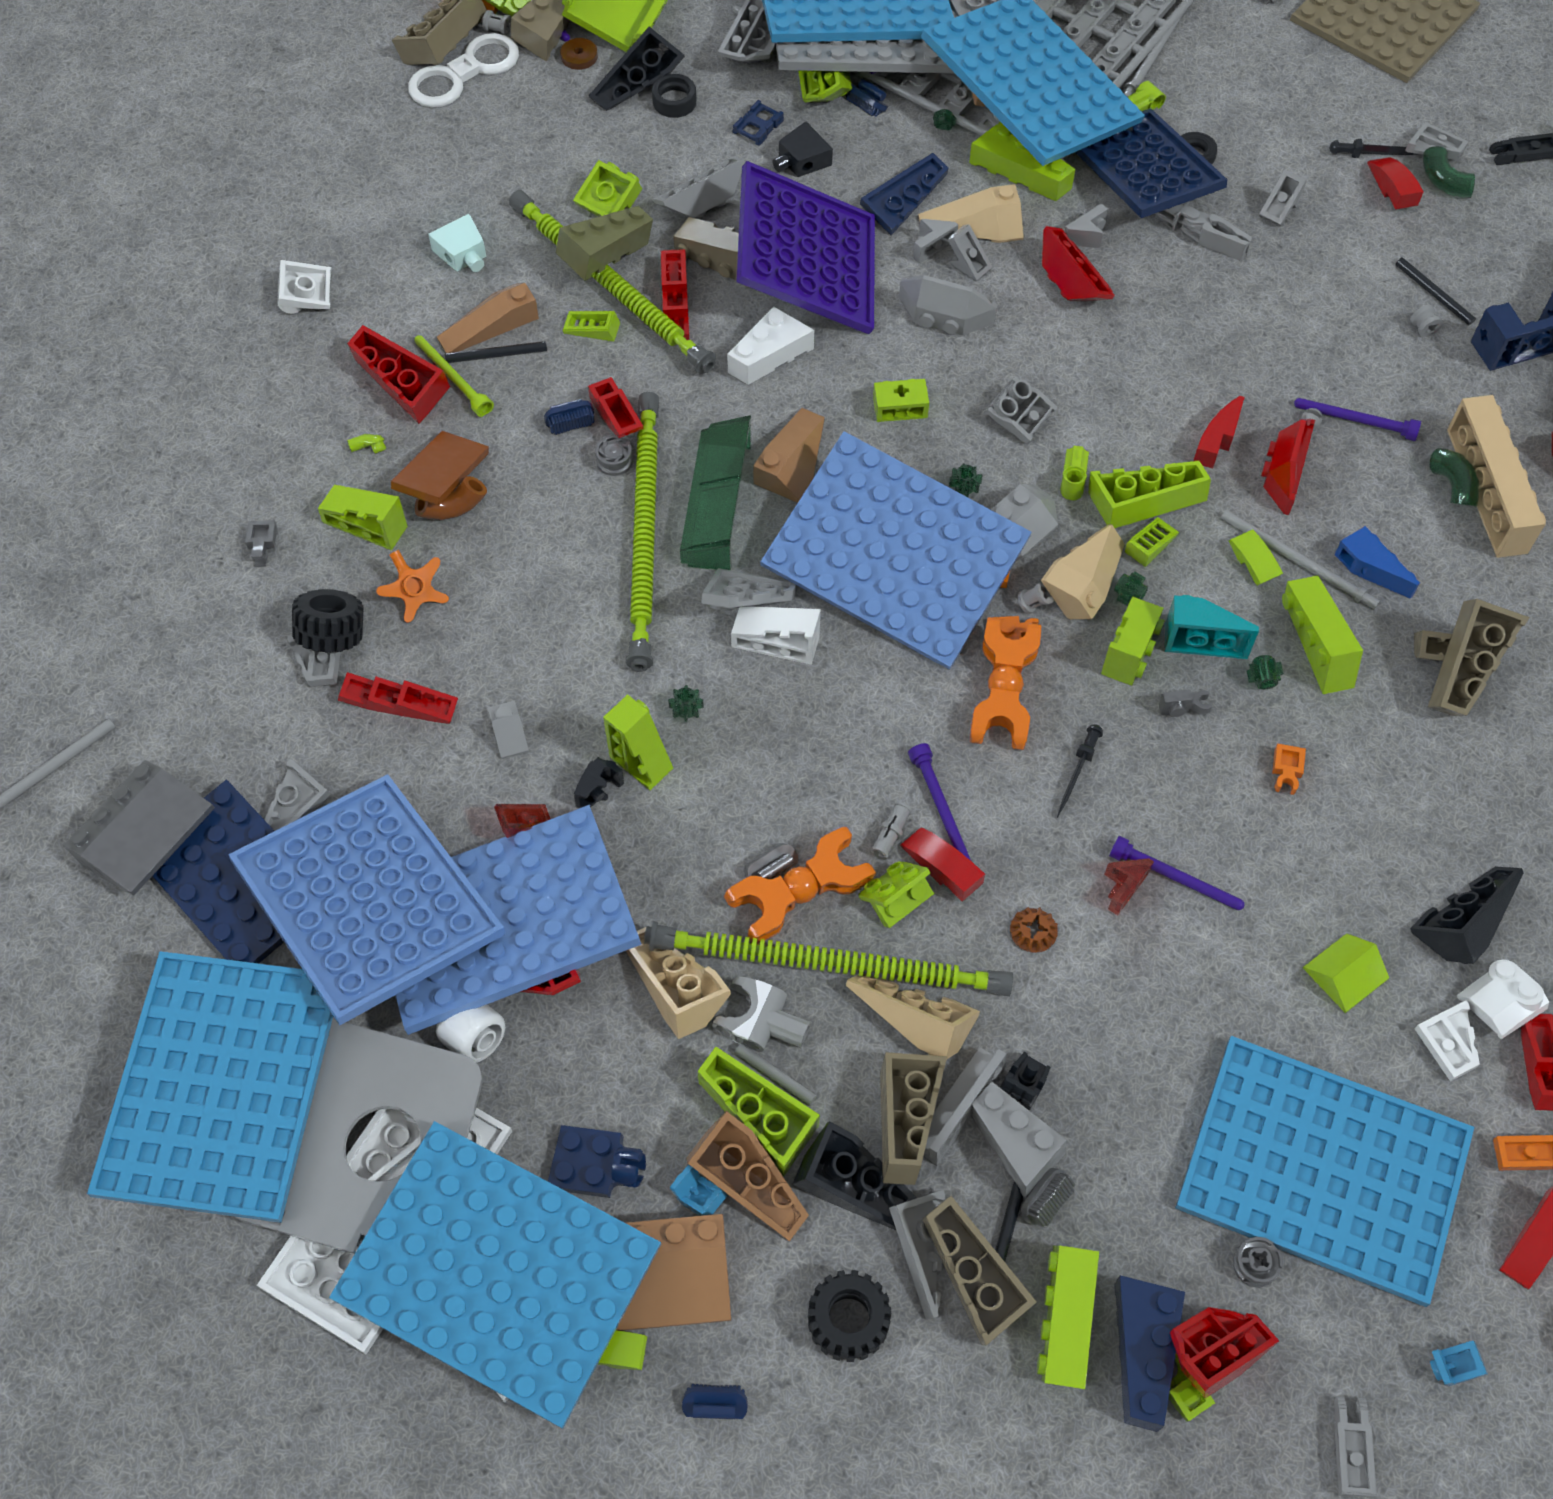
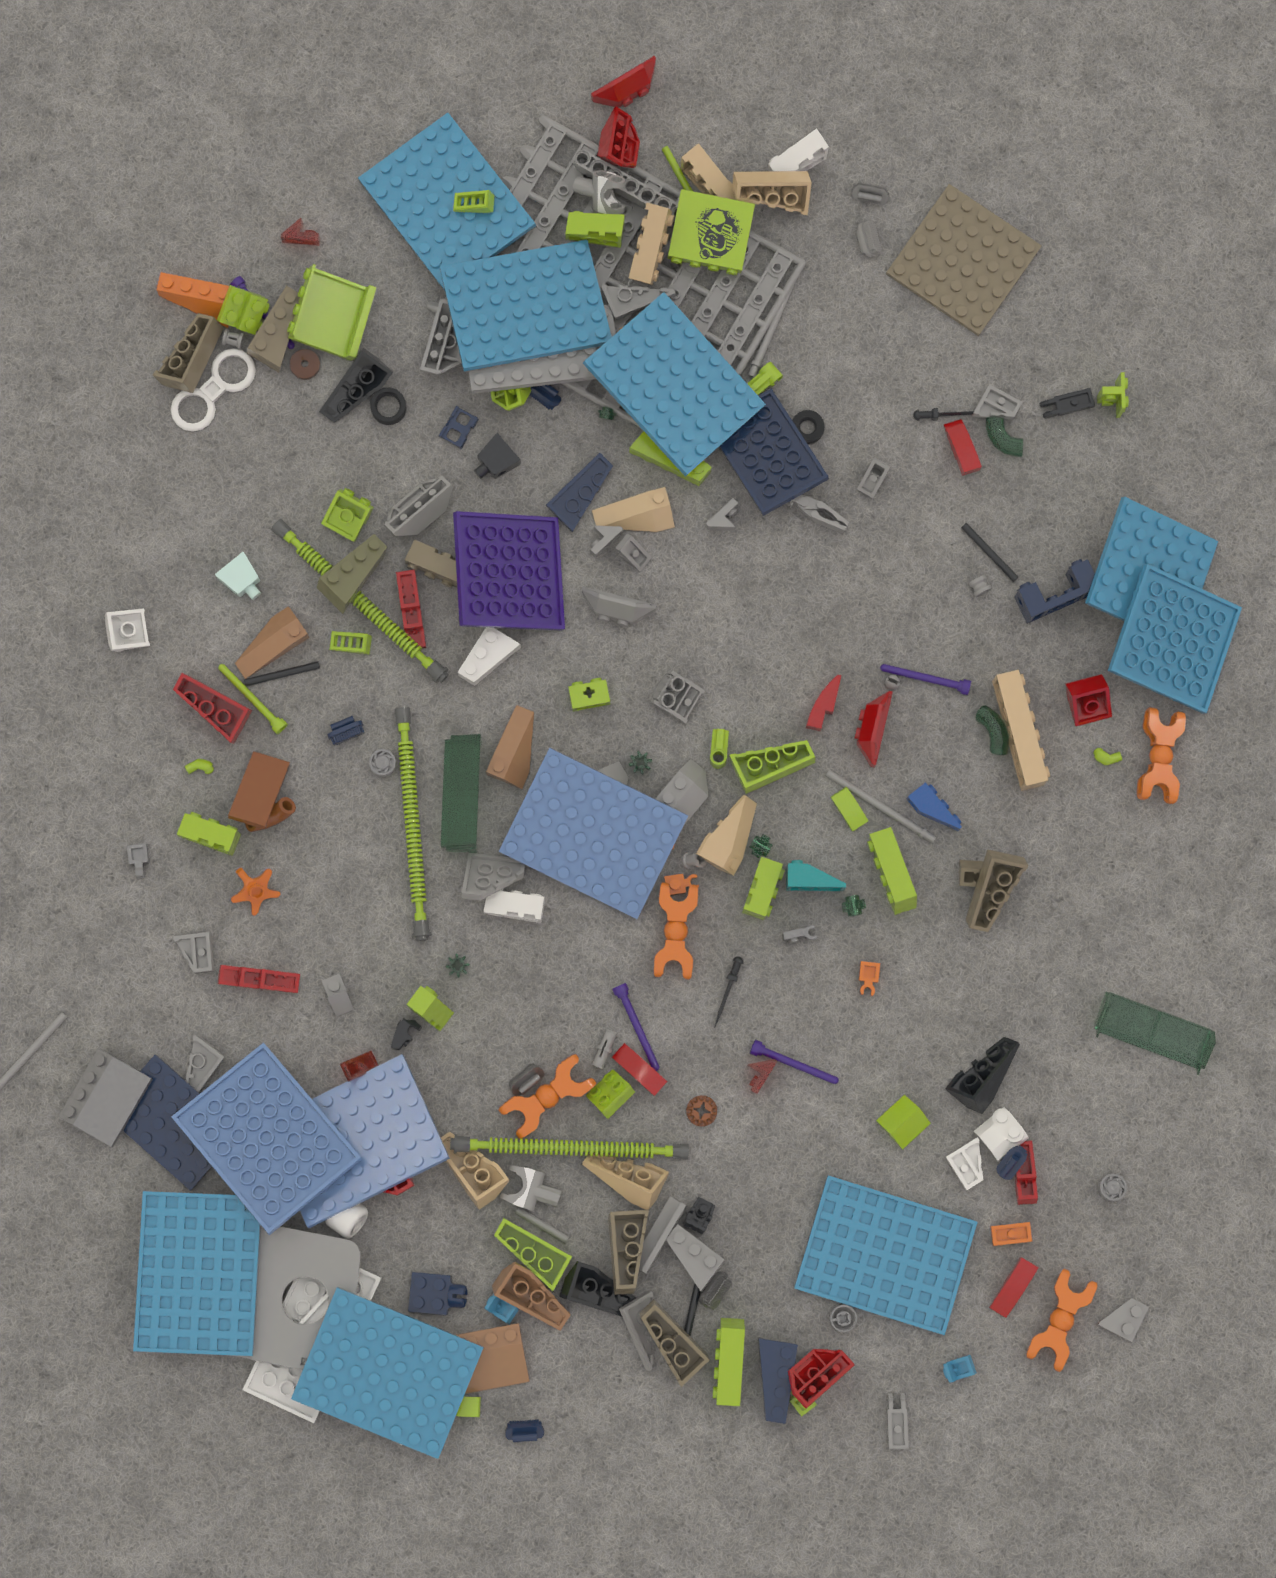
camera: 10 degrees left, 20 degrees up
black tyre [292,589,364,653] -> none
red slope [588,377,643,438] -> none
black tyre [808,1270,892,1362] -> none
red wedge [1042,226,1115,301] -> none
lime slope [1124,517,1179,567] -> none
none -> dark blue piece [996,1146,1028,1180]

